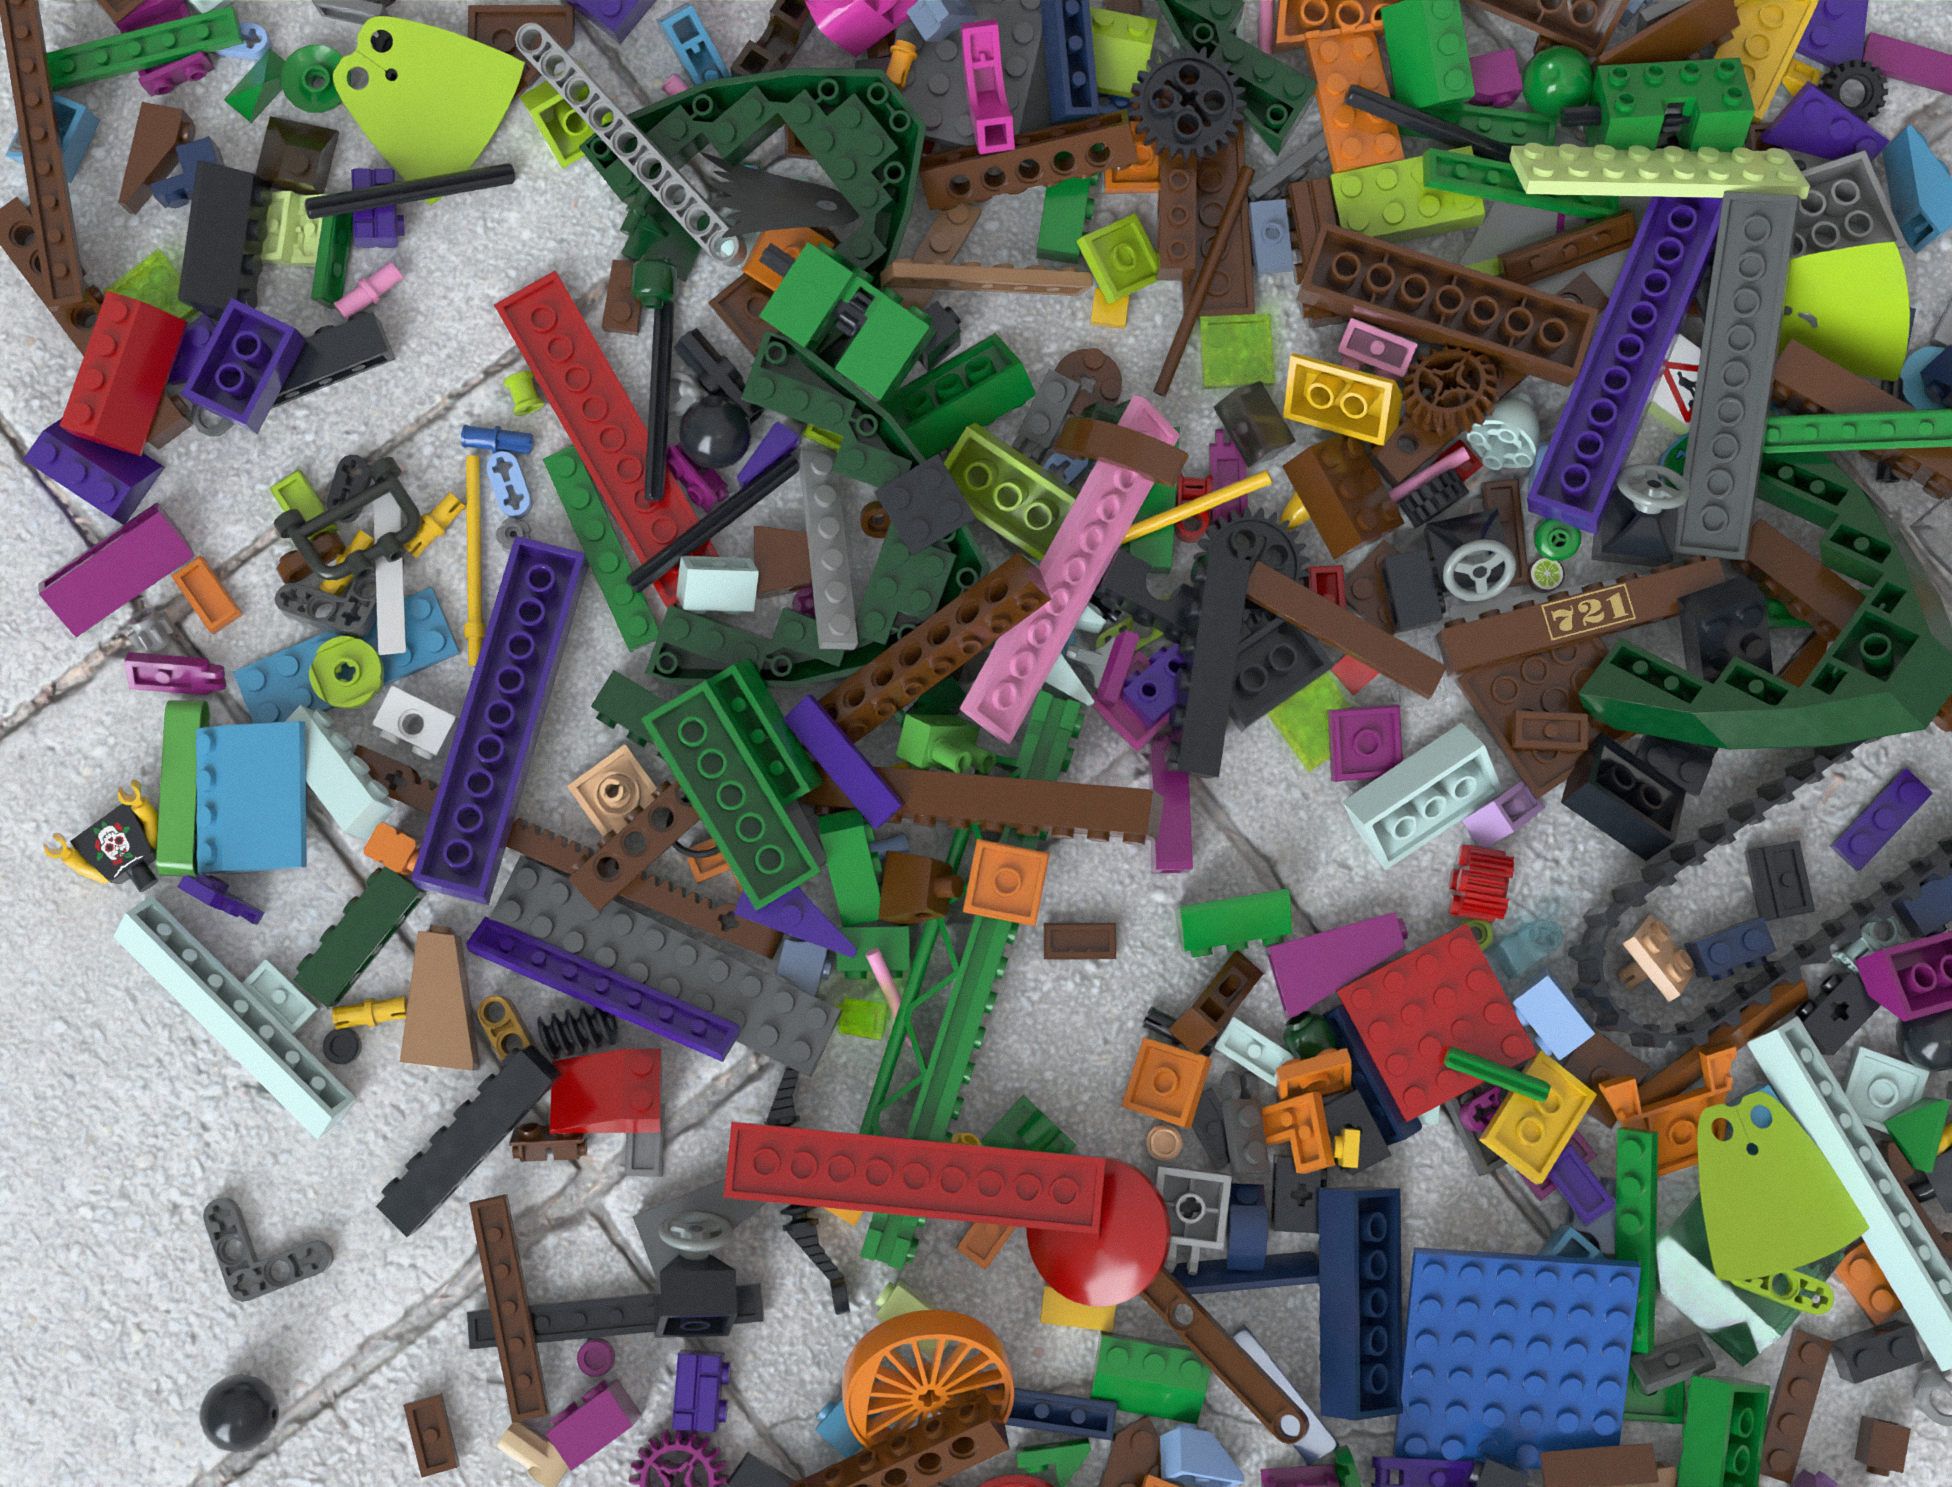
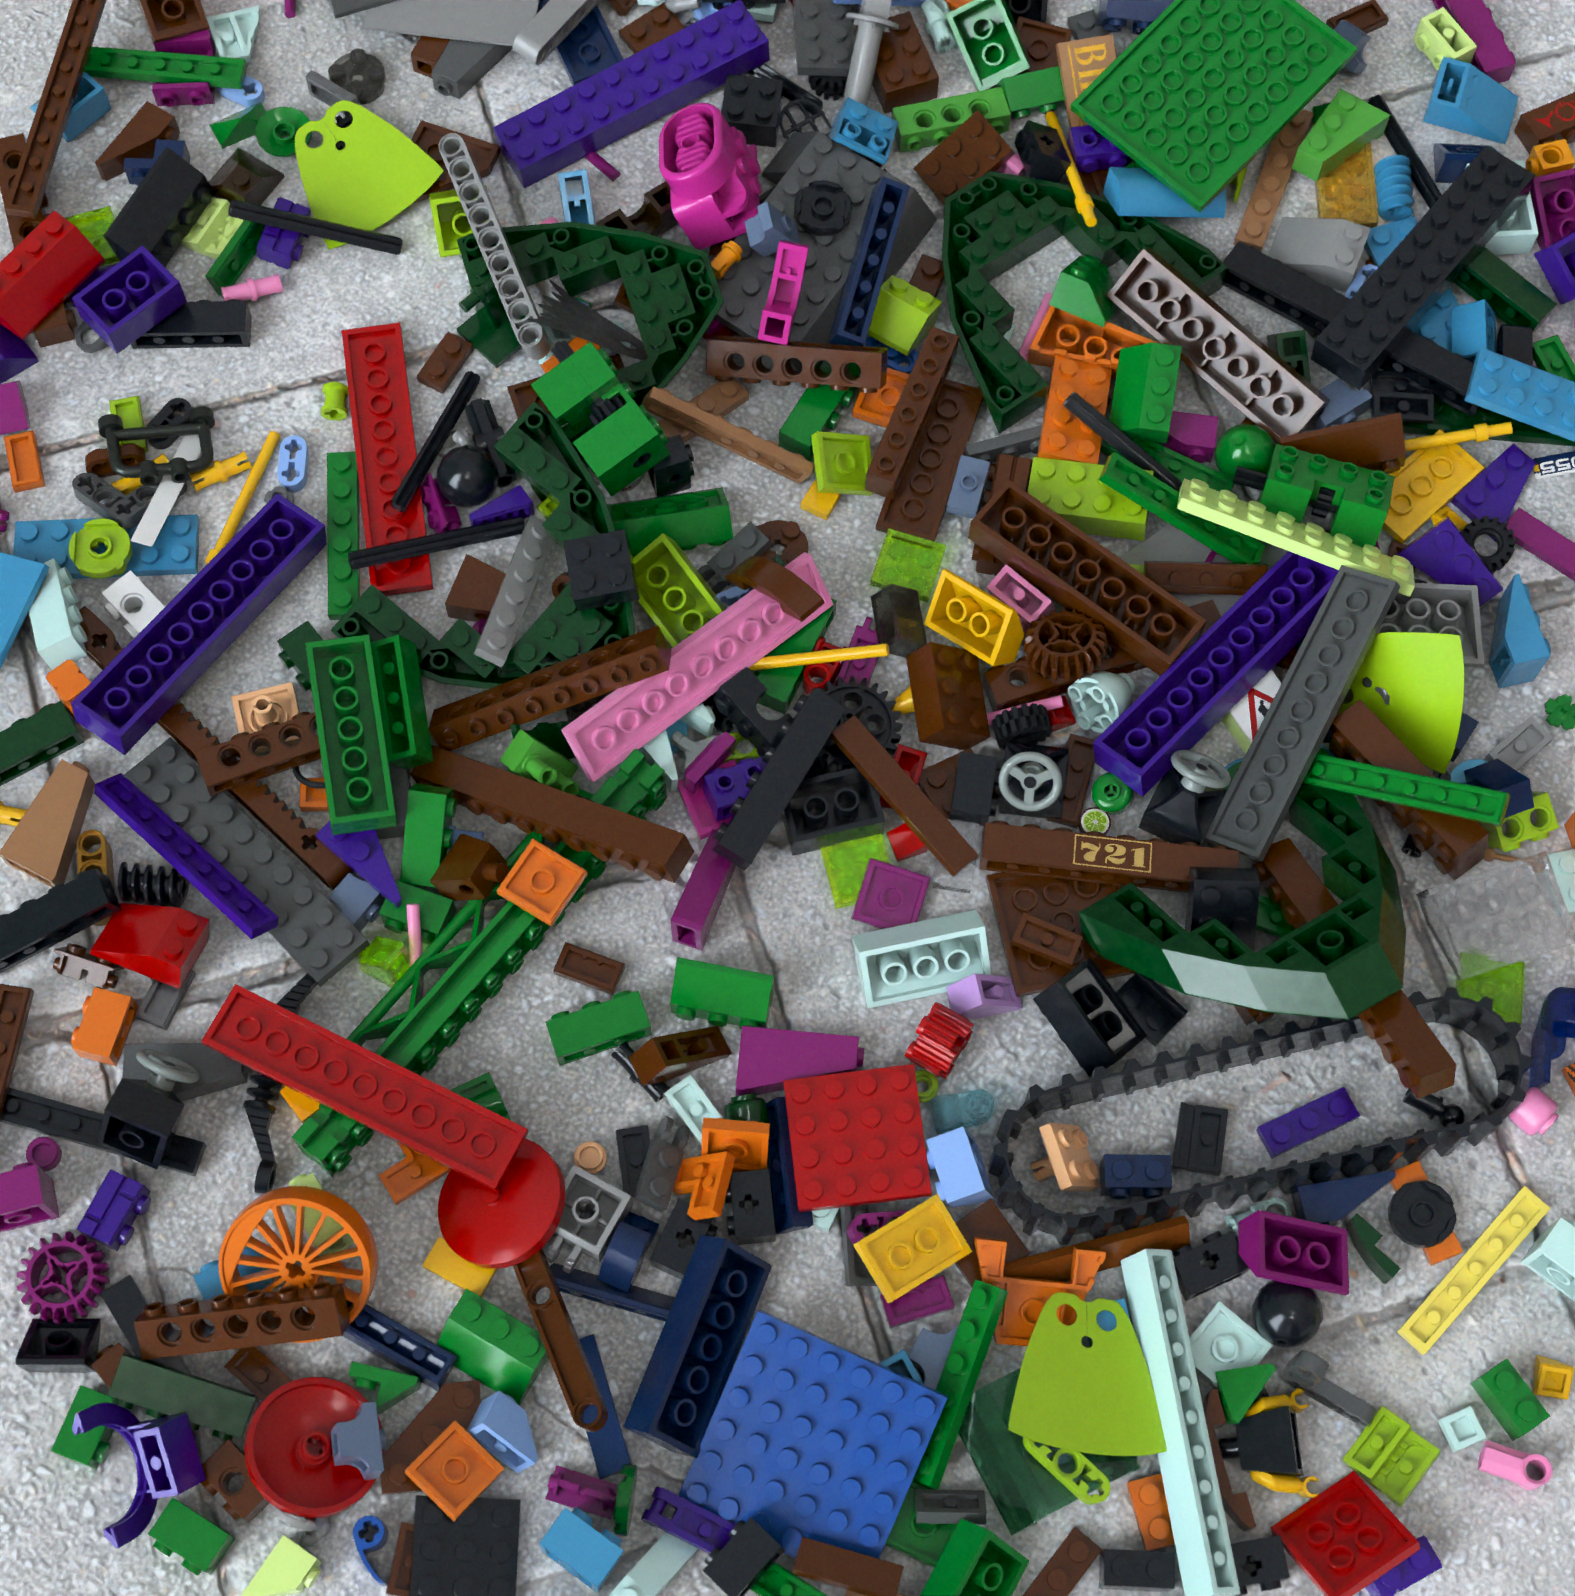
camera: 20 degrees right, 15 degrees down
blue axle [461,424,534,454] -> none
dark green head [630,254,678,309] -> none
light aqua brick [676,556,759,615] -> none
dark purple tile [783,694,905,829] -> none
orange plate [1121,1037,1212,1129] -> none
black gear [1129,45,1247,164] -> none
reddish brown piece [1153,166,1255,397] -> none
yellow plate [1333,1128,1360,1168] -> none
green axle [1444,1047,1551,1102] -> none
dark purple tile [1547,1144,1616,1227] -> none
none -> orange brick [71,987,138,1066]
none -> green brick [546,990,652,1066]

